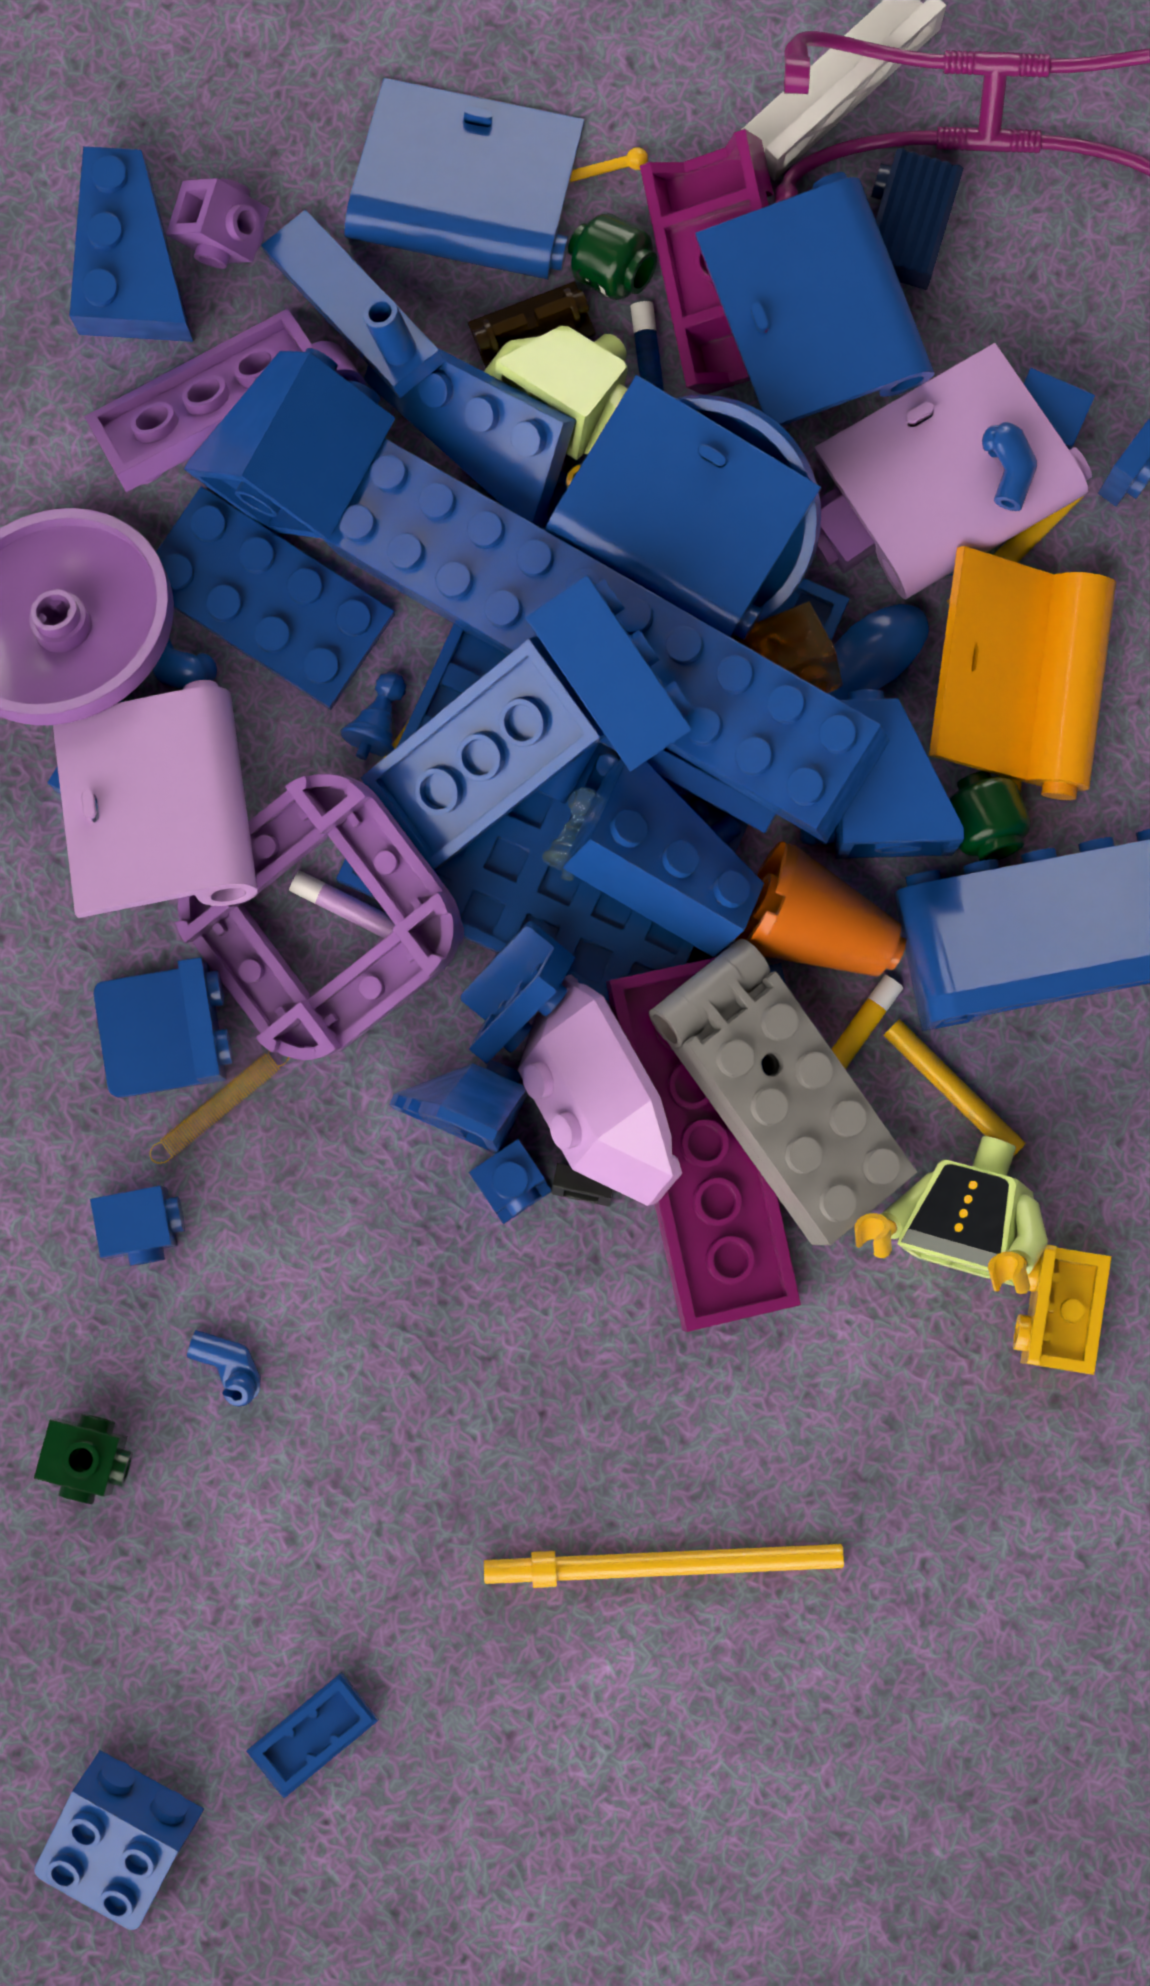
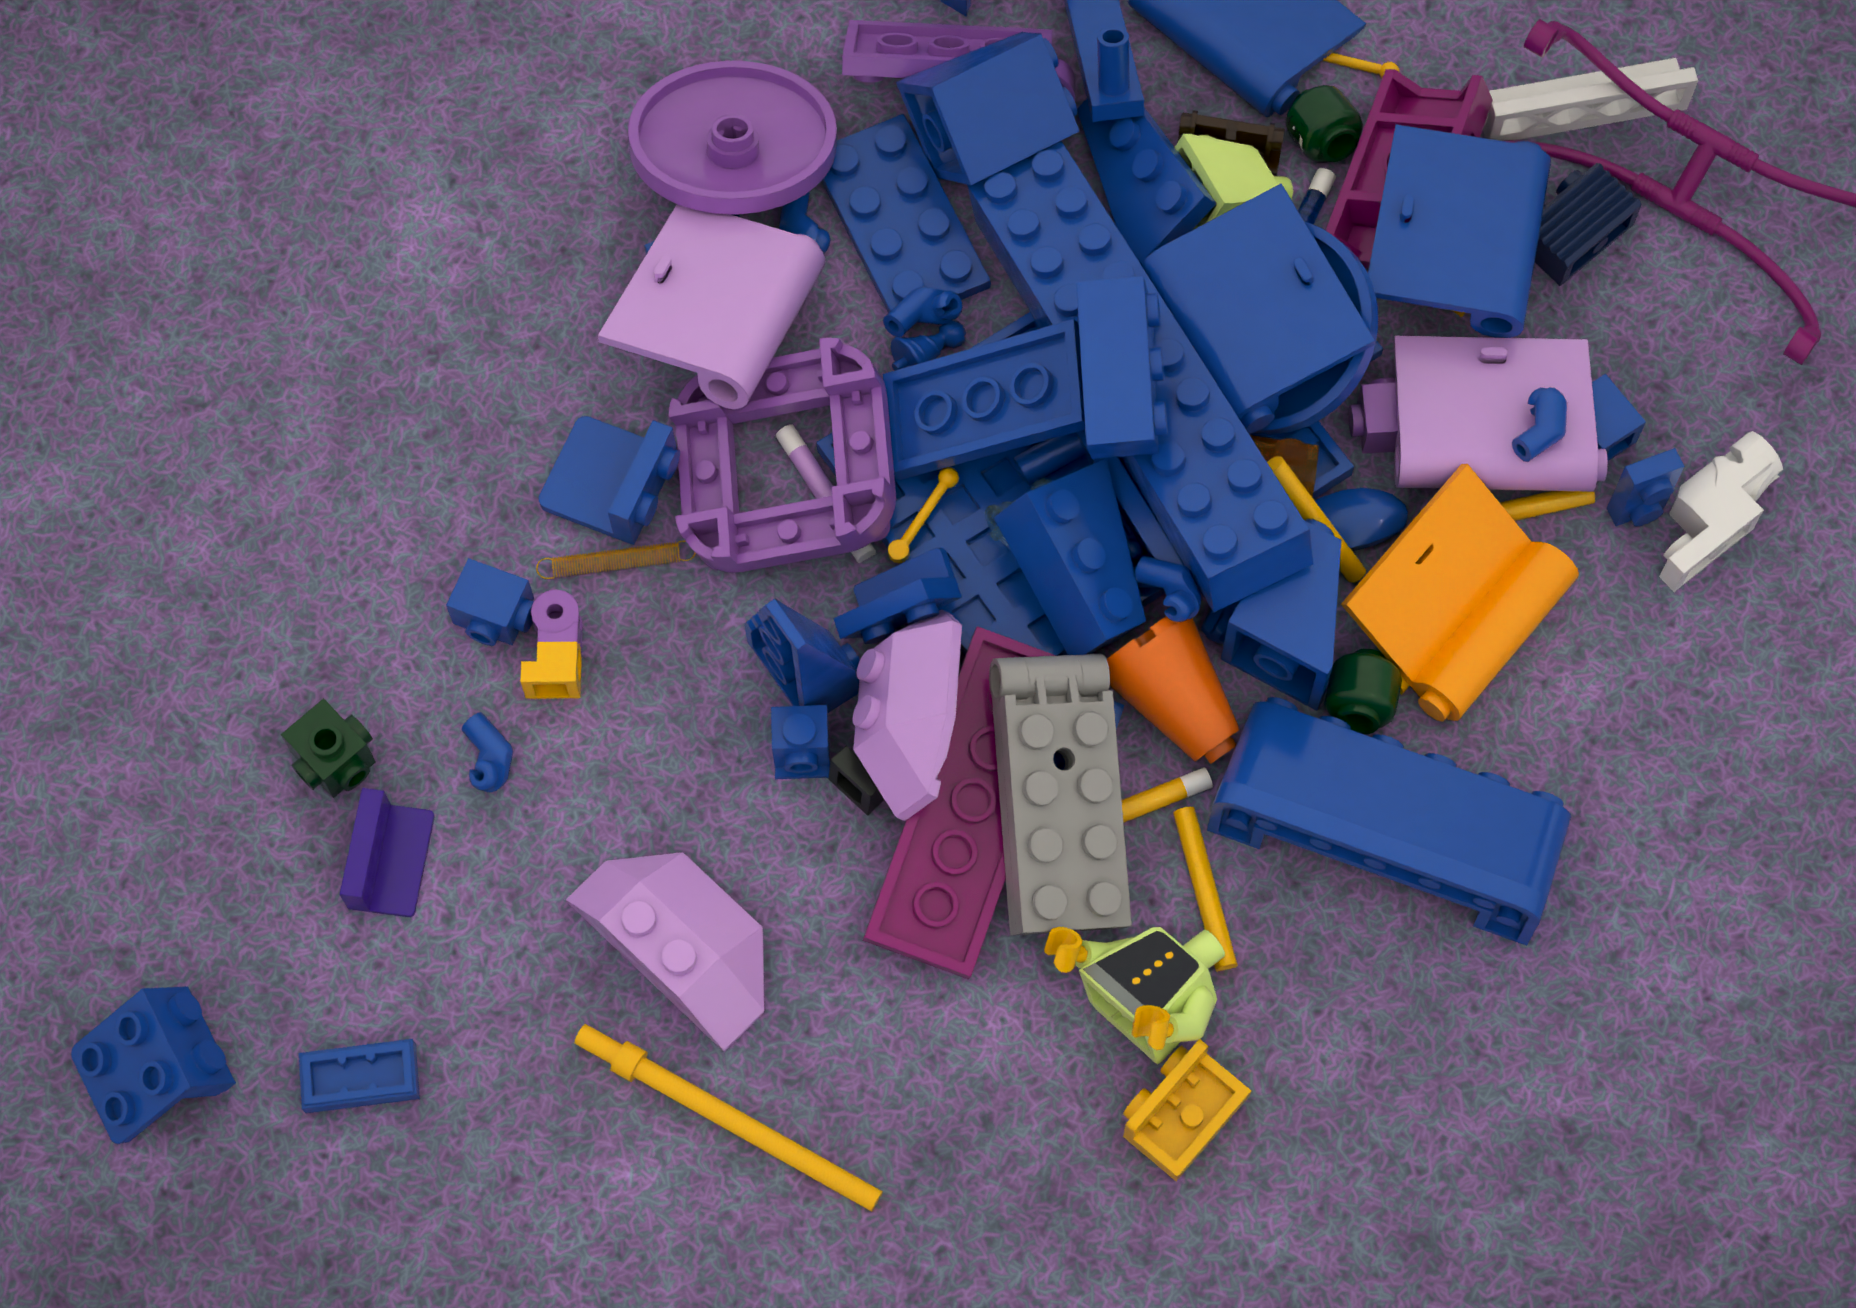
camera: 30 degrees right, 15 degrees down
none -> dark purple panel [339,788,435,917]
none -> leg [520,589,583,699]
none -> lavender wedge [566,852,764,1052]
none -> blue arm [883,288,963,337]
none -> yellow hinge [888,467,959,563]
none -> blue arm [1135,556,1202,622]
none -> yellow bar [1267,456,1366,583]

